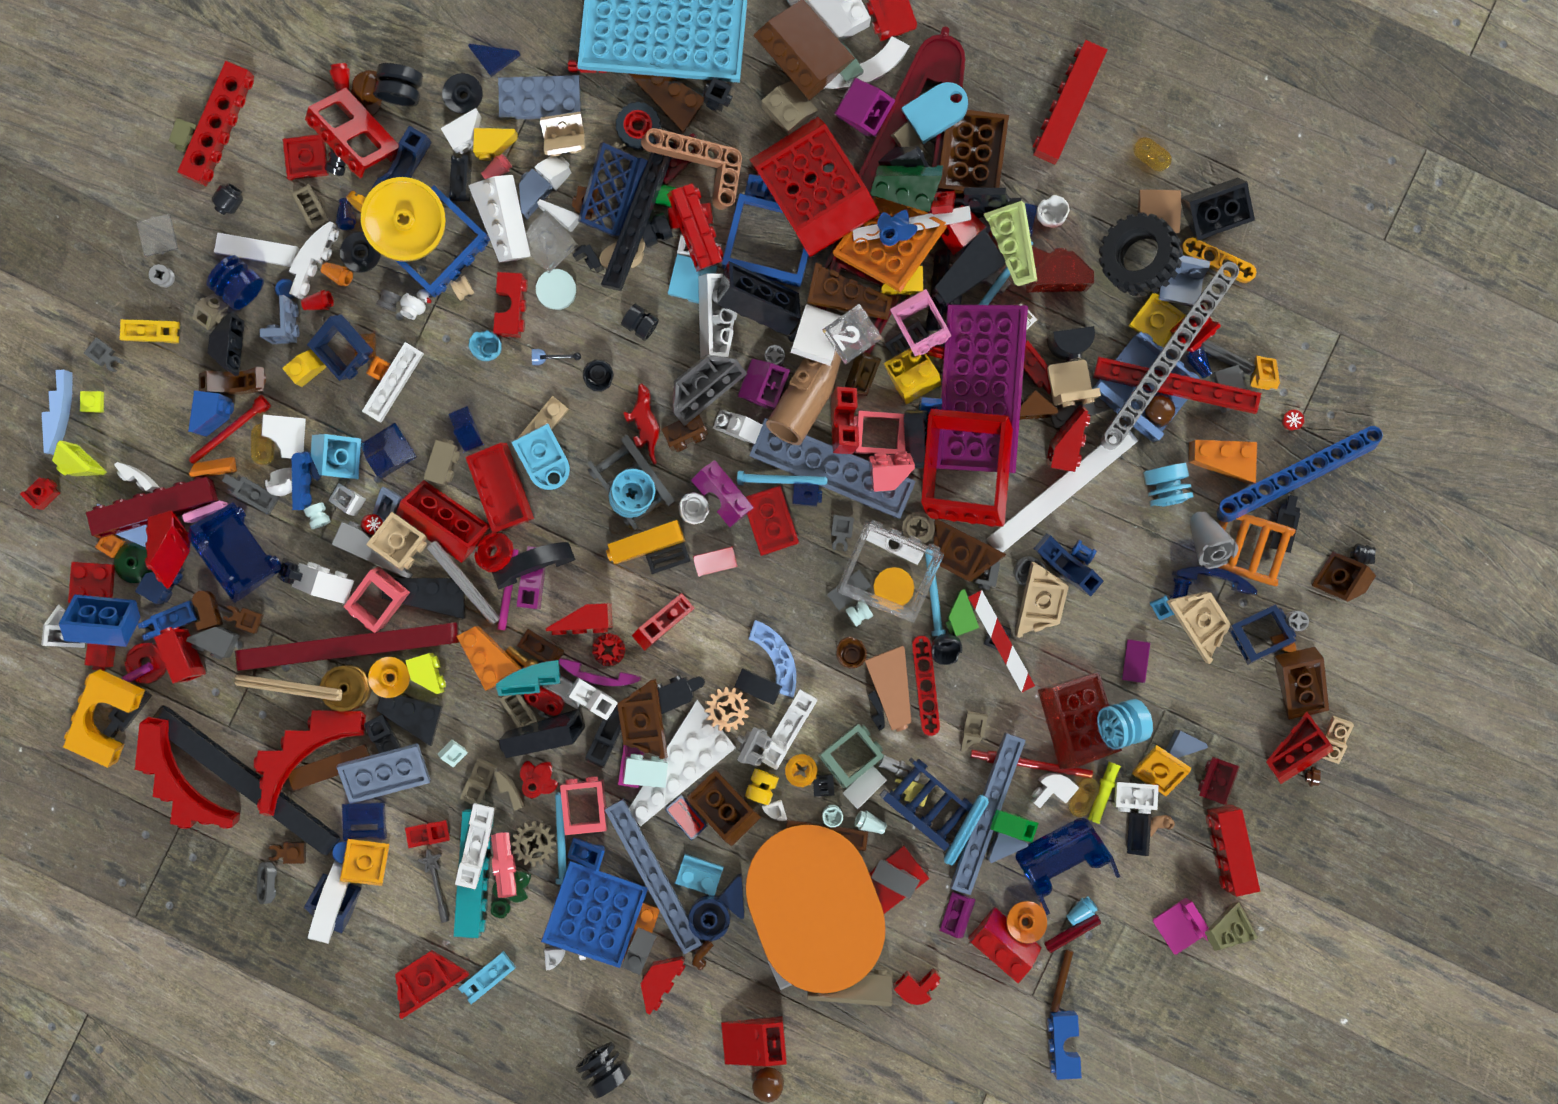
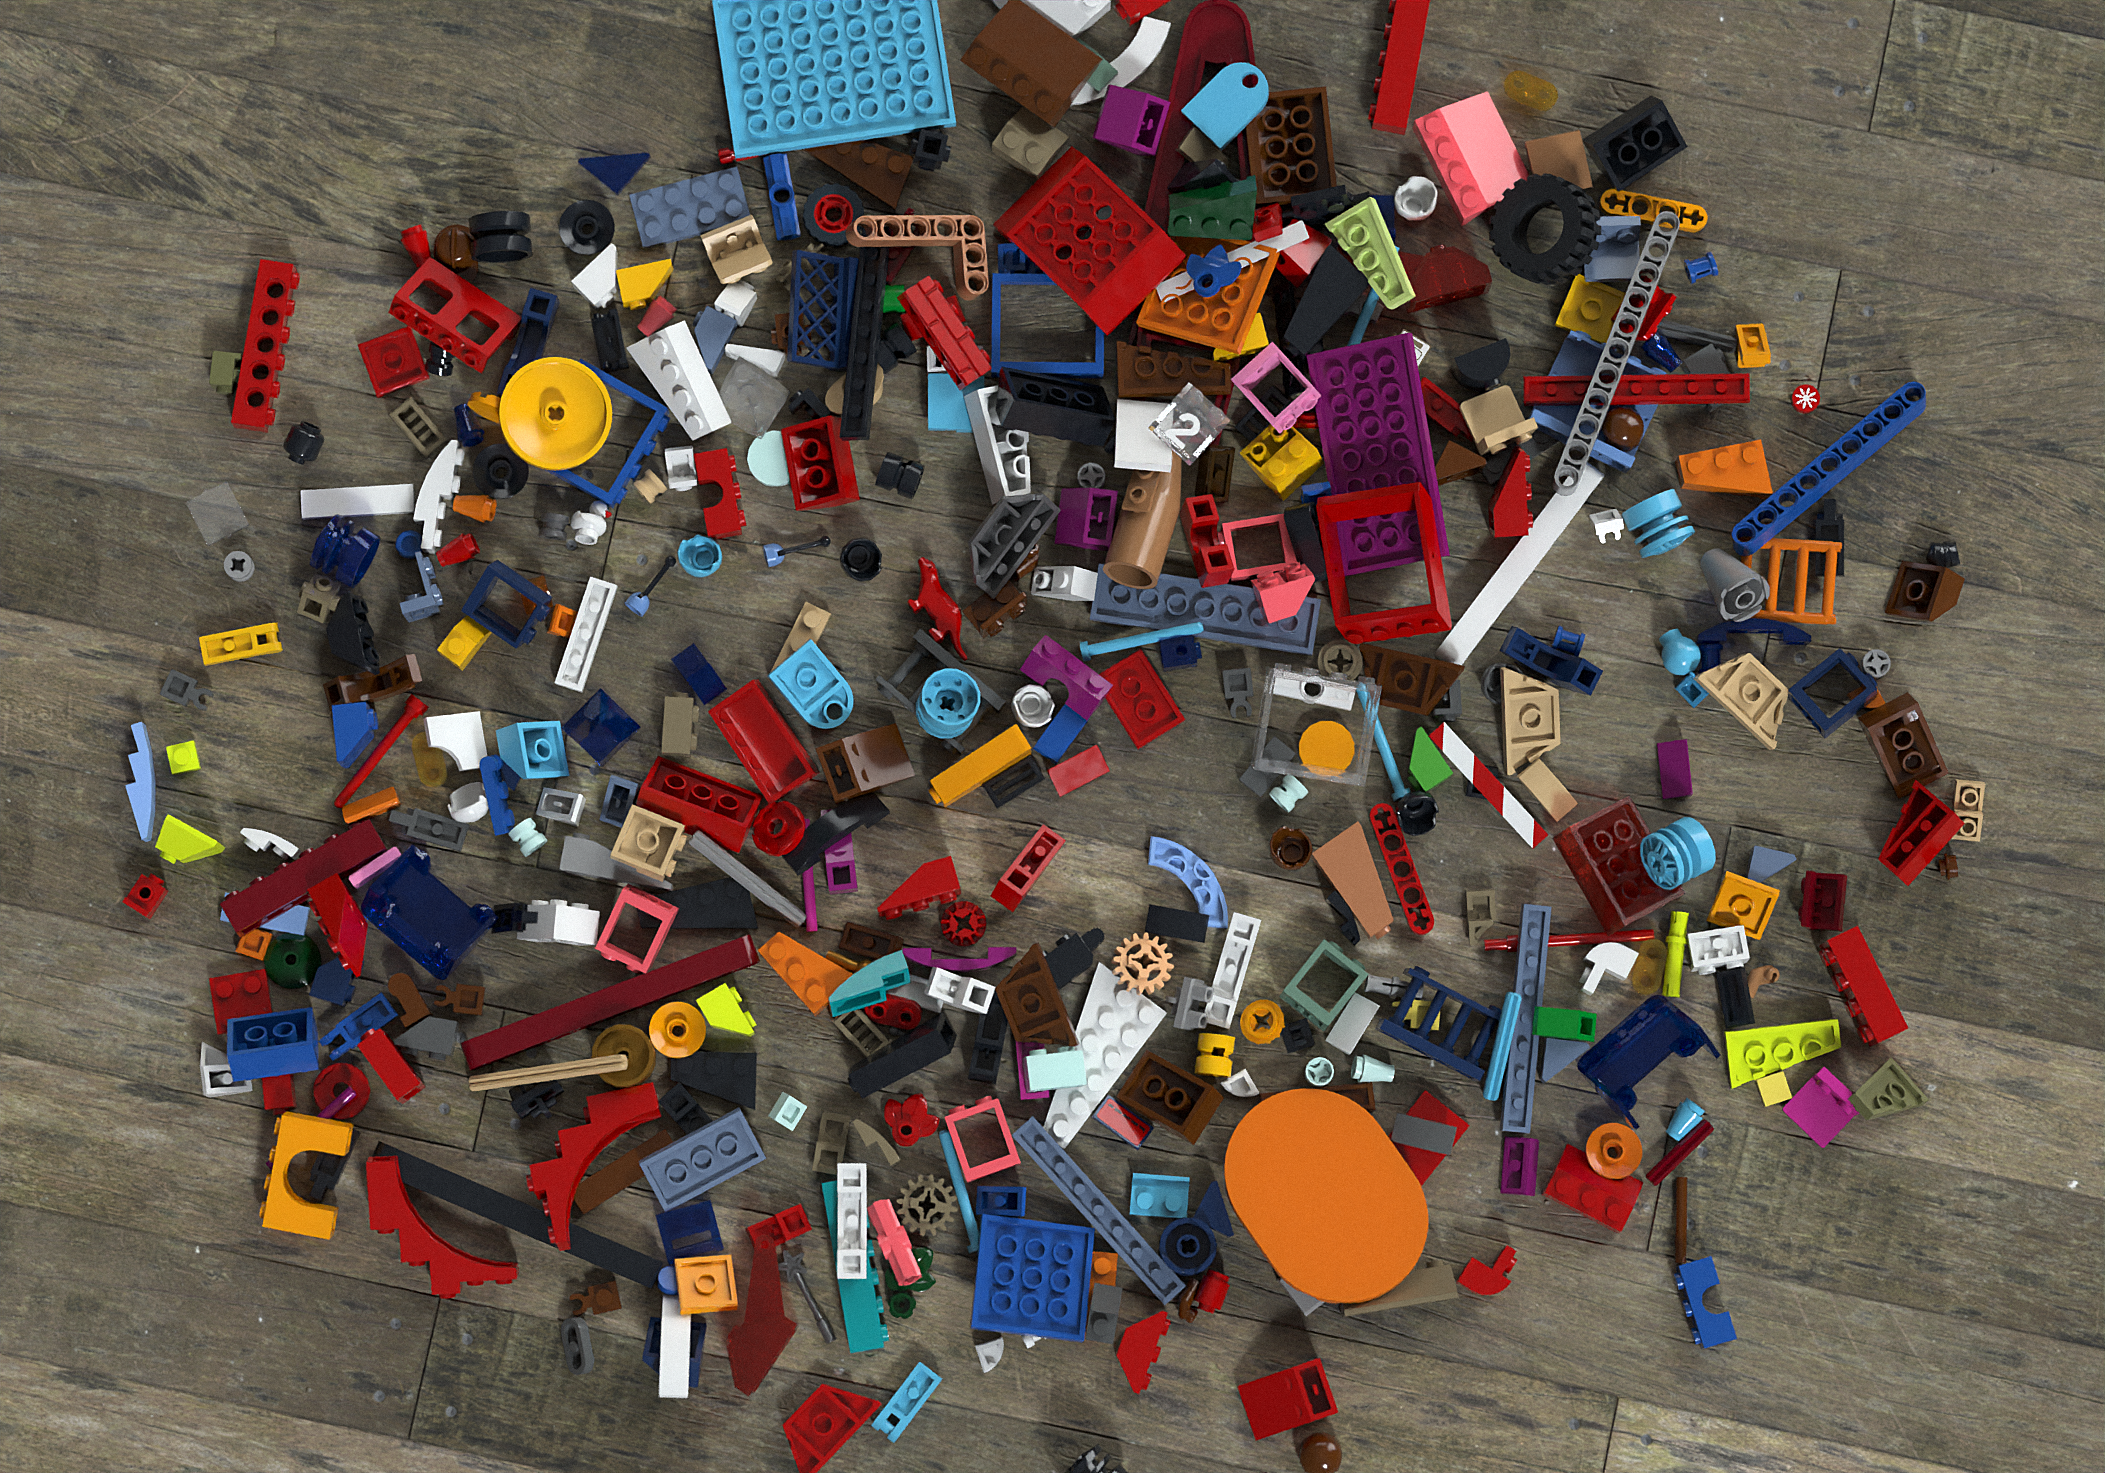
camera: 15 degrees left, 5 degrees down
red tile [361,514,383,535] -> none
none -> black hips [509,1080,564,1120]
none -> hinge [625,556,676,617]
none -> white bracket [665,445,697,491]
none -> clear red slope [726,1235,799,1397]
none -> blue piece [763,153,801,241]
none -> red slope [781,415,860,511]
none -> reddish brown slope [815,723,915,805]
none -> reddish brown arm [1011,543,1039,581]
none -> blue slope [1033,704,1090,765]
none -> red brick [1194,1269,1230,1314]
none -> coral piece [1412,91,1529,226]
none -> tan slope [1517,758,1578,822]
none -> white tile [1589,509,1624,544]
none -> medium azure piece [1659,629,1701,675]
none -> blue bush [1683,252,1718,284]
none -> neon yellow wing [1724,1018,1841,1089]
none -> light yellow tile [1755,1071,1792,1107]

